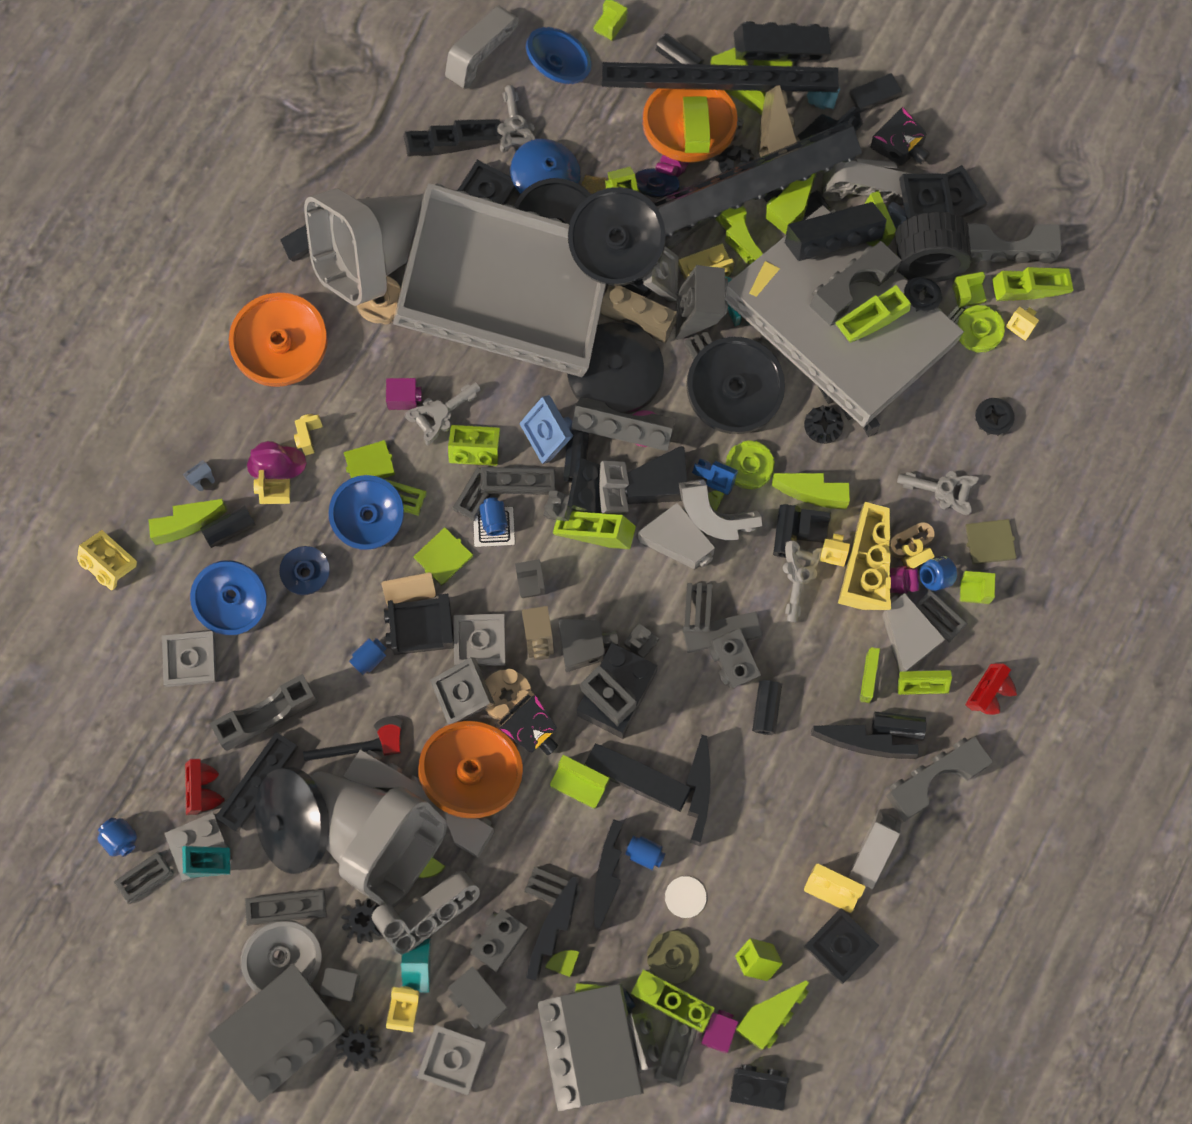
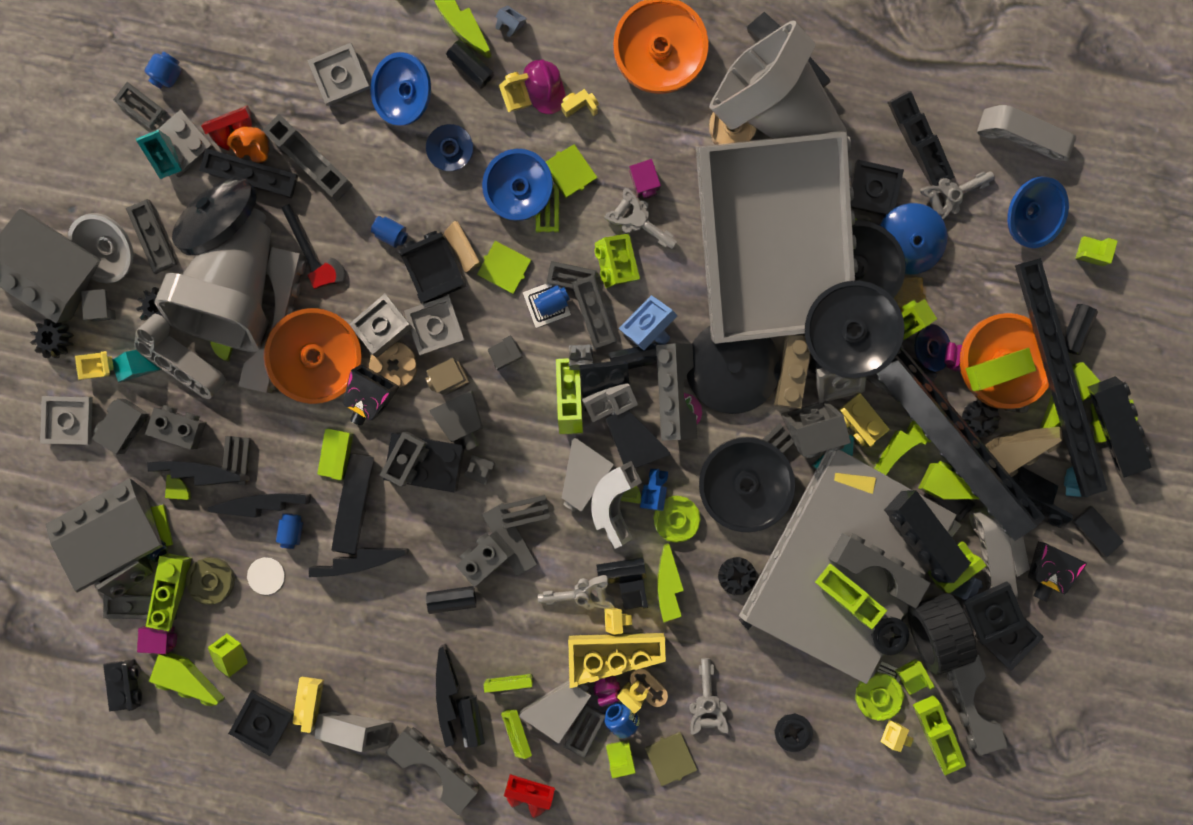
camera: 75 degrees right, 15 degrees up
none -> orange hair [227,127,269,163]

